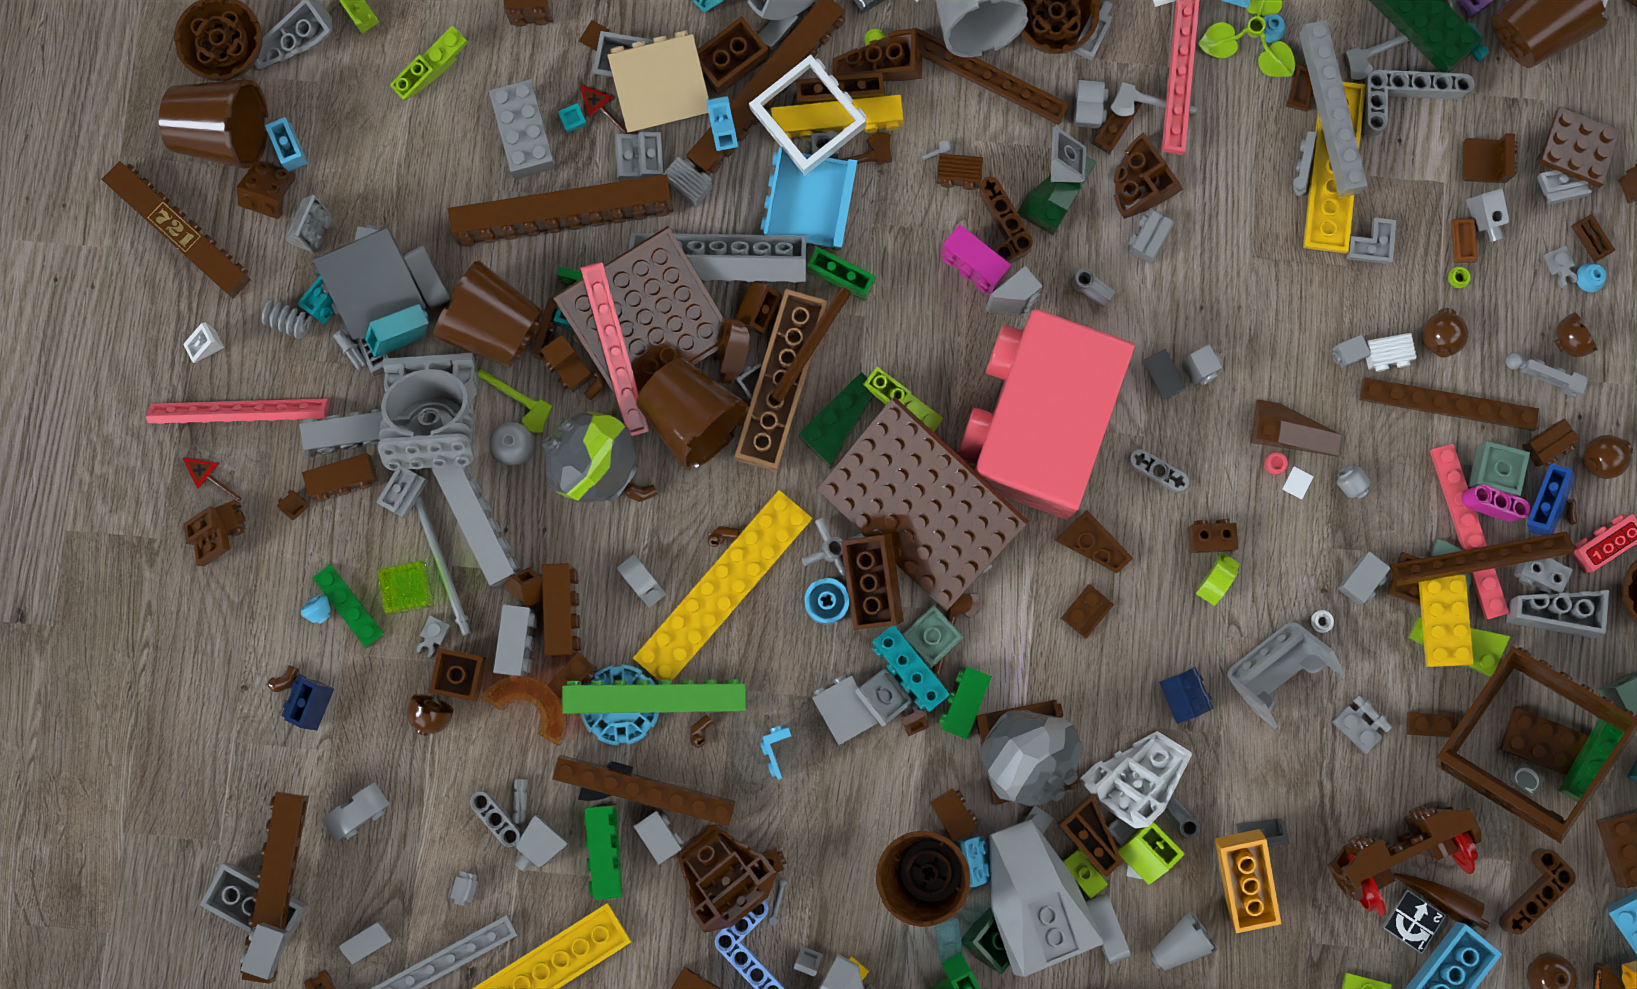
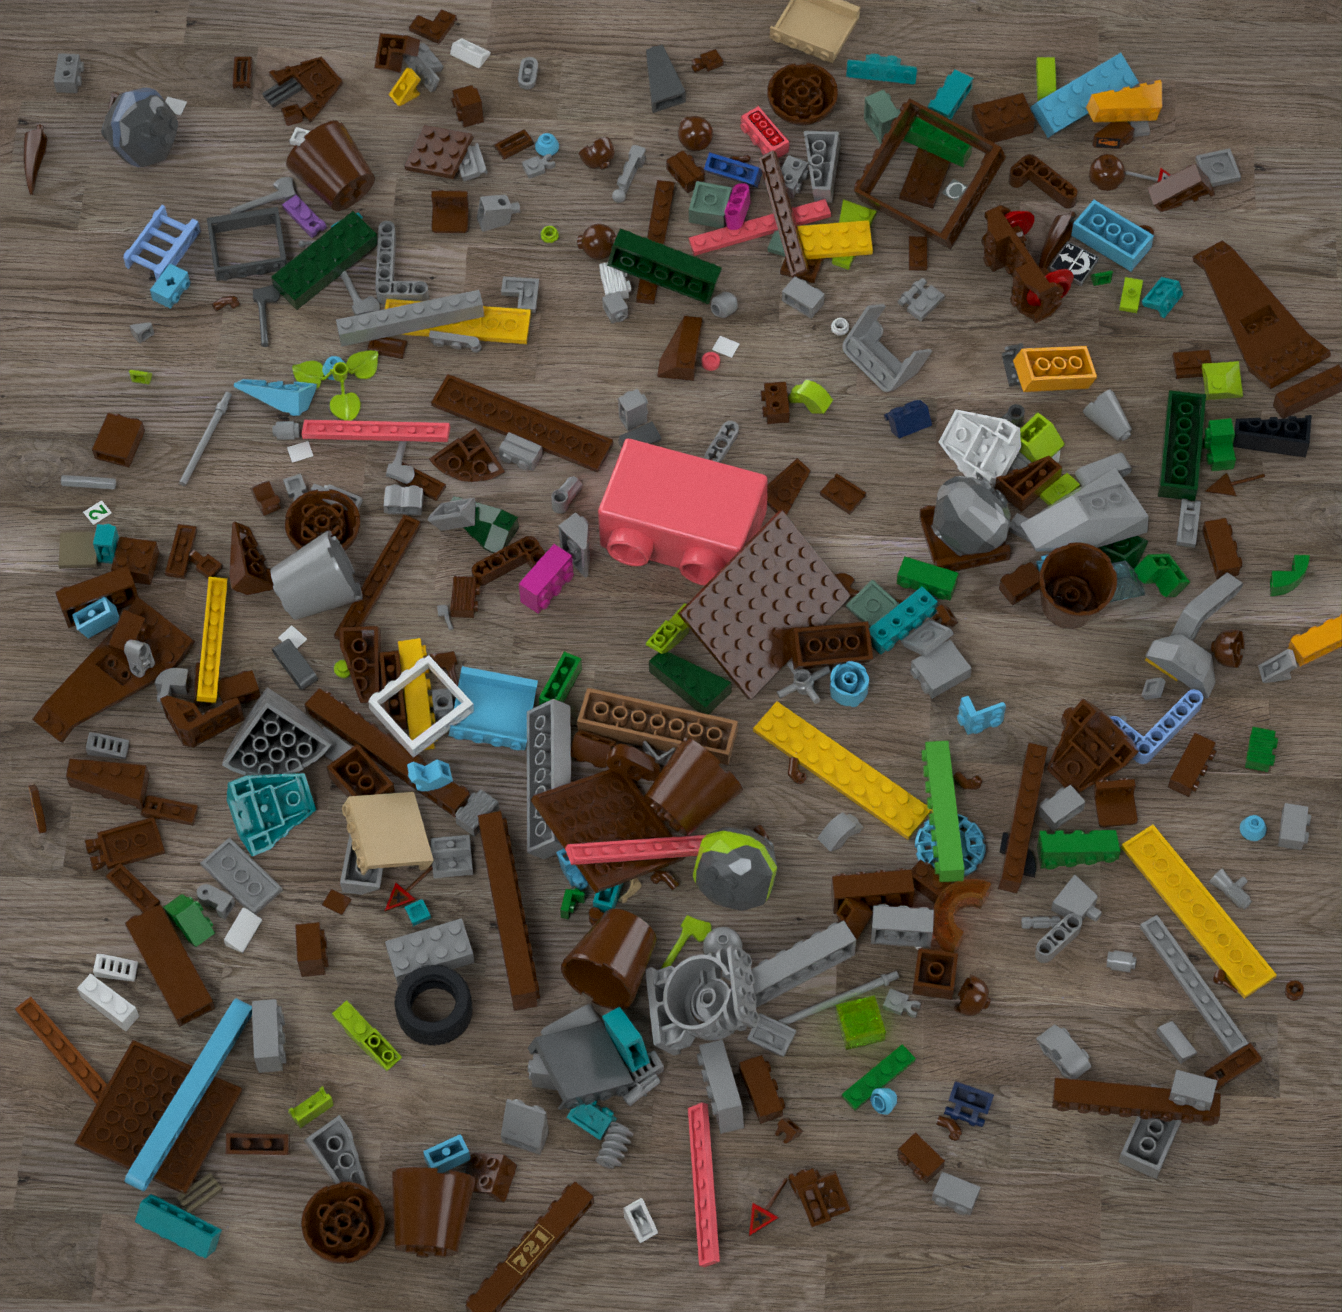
camera: 90 degrees left, 20 degrees down
reddish brown brick [540,334,593,393] -> none
reddish brown axle [772,287,851,402] -> none
dark orange tile [1451,218,1478,263] -> none
none -> black tyre [394,965,473,1046]
none -> reddish brown plate [431,374,614,473]
none -> dark green brick [607,228,722,305]
none -> reddish brown brick [897,1132,945,1184]
none -> light grey brick [932,1172,981,1215]
none -> green slope [1090,270,1113,286]
none -> reddish brown bracket [1093,778,1138,827]

